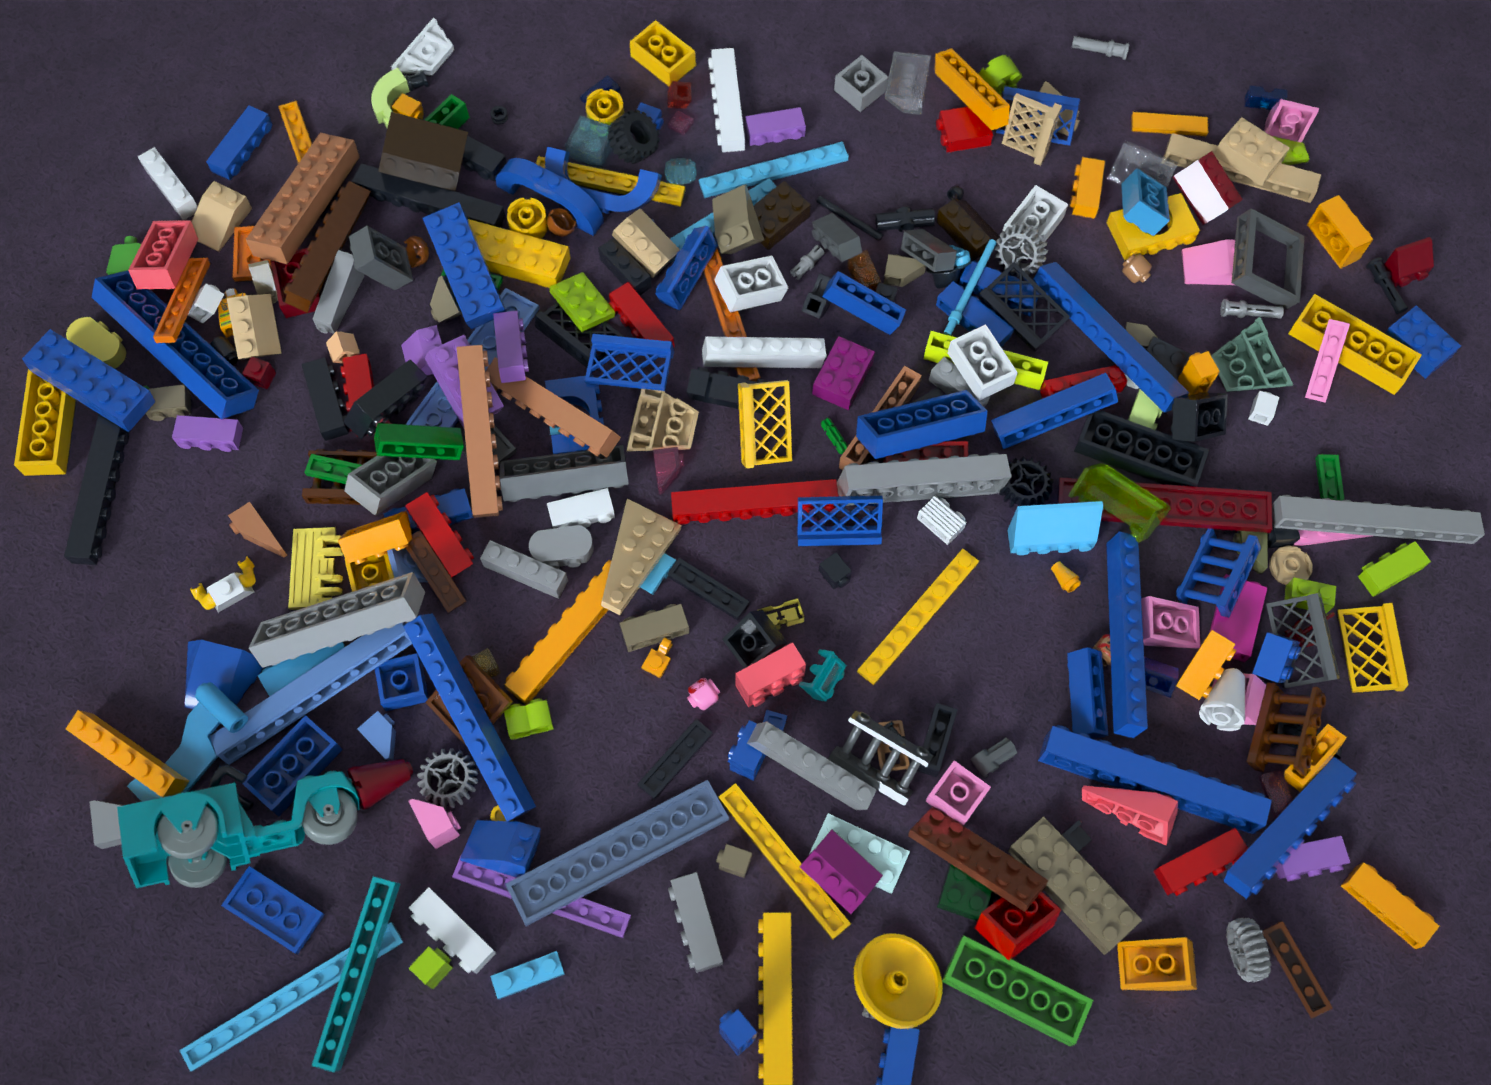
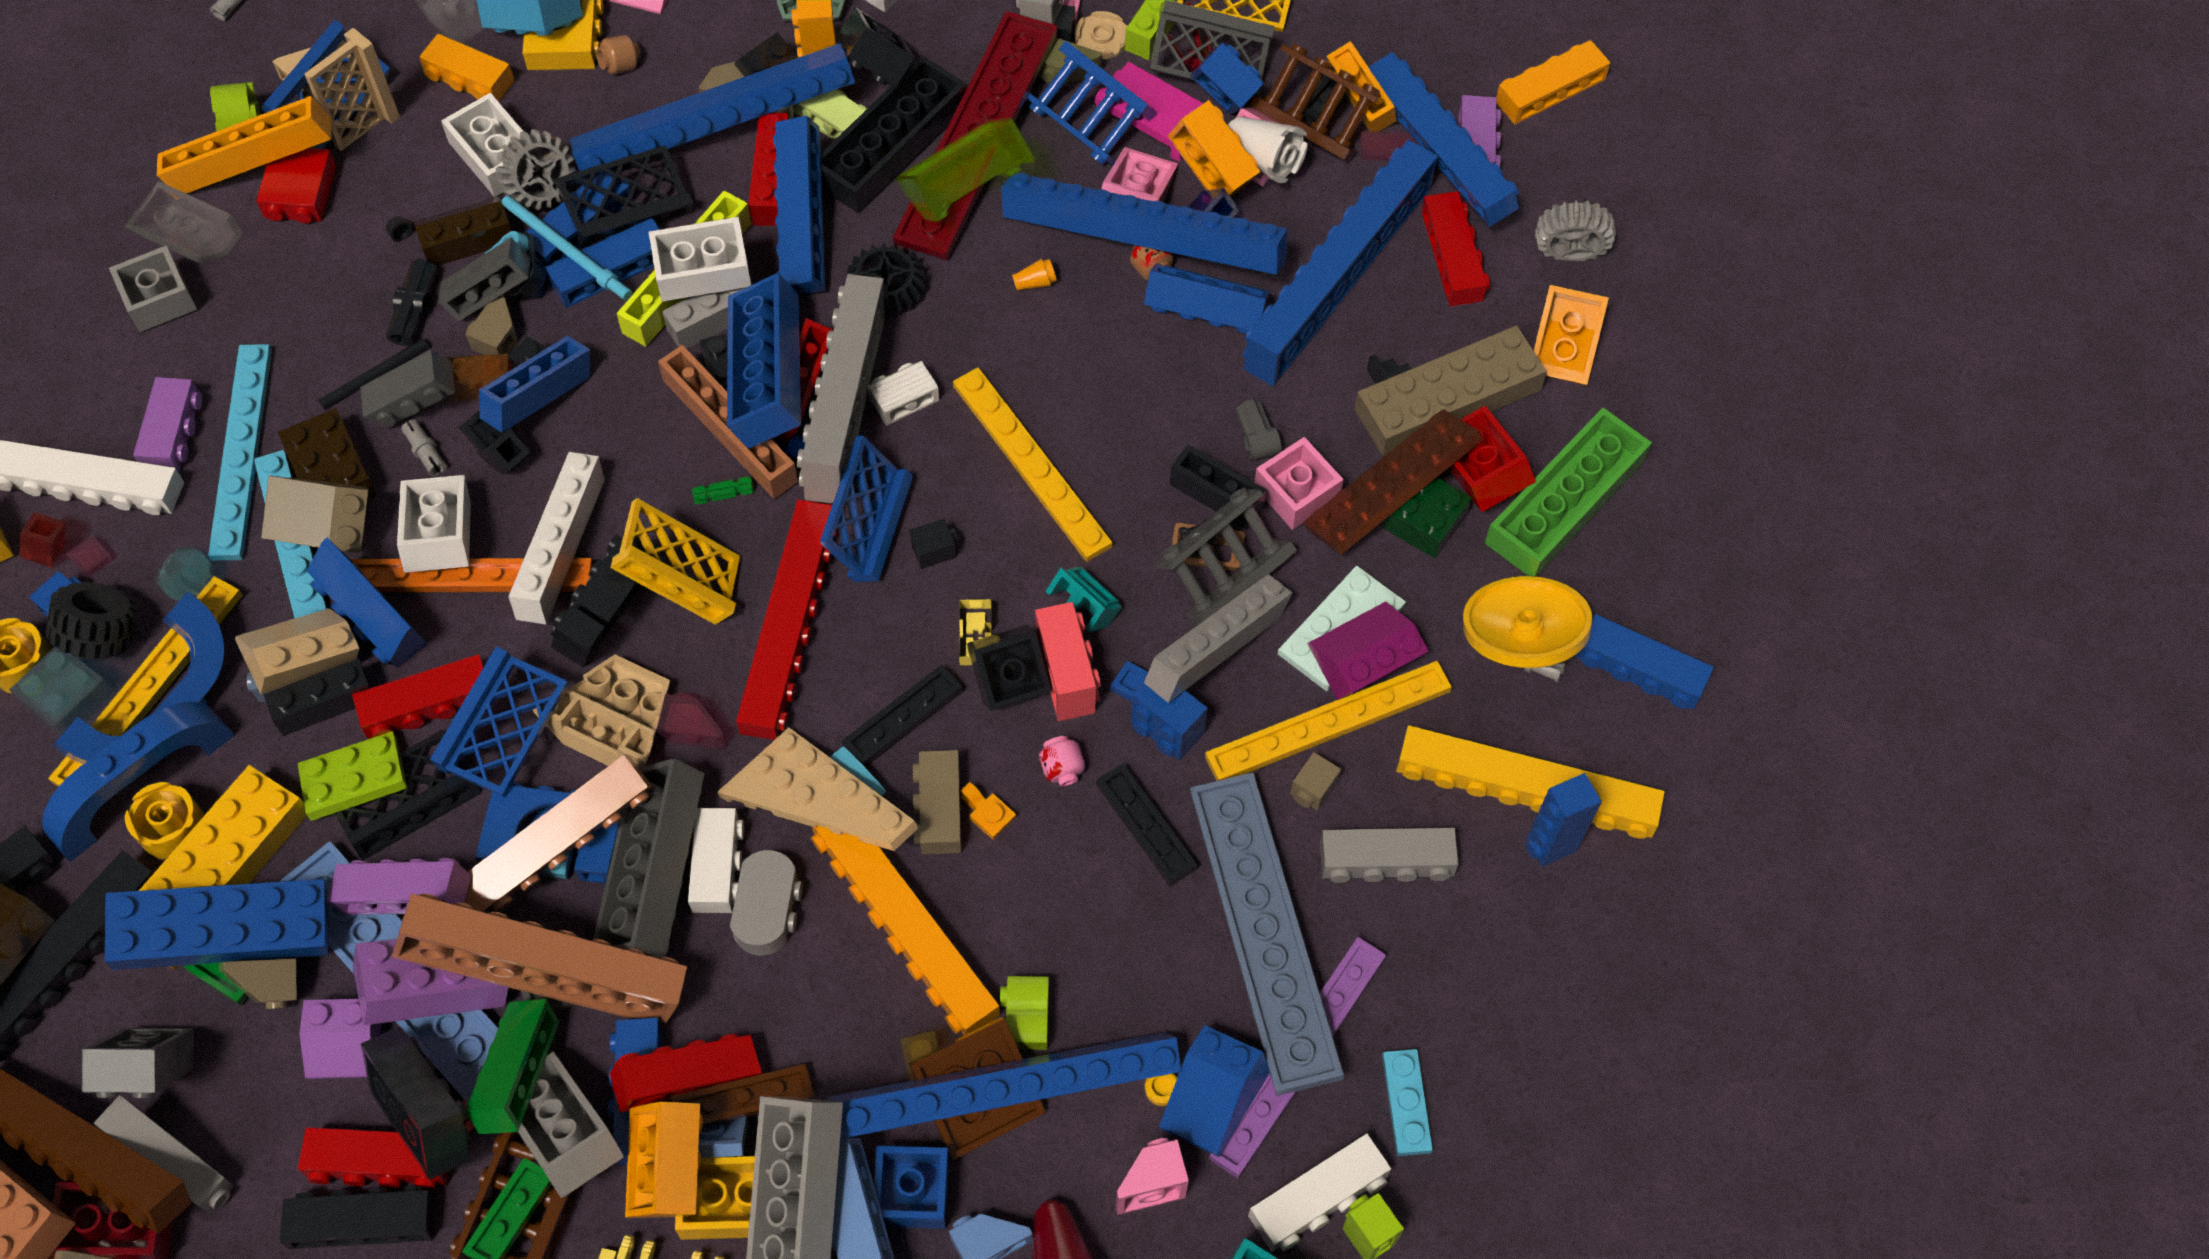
camera: 75 degrees left, 5 degrees down
light nougat brick [326,331,360,364] -> none
dark orange hair [404,235,429,268] -> none
light grey gear [417,748,478,809] -> none
light grey brick [480,540,568,599] -> none
dark orange hair [546,208,576,237] -> none
magenta brick [812,336,875,410] -> none
medium azure slope [1007,501,1103,555] -> none
coral wedge [1082,786,1178,846] -> none
reddish brown brick [1261,920,1333,1019] -> none

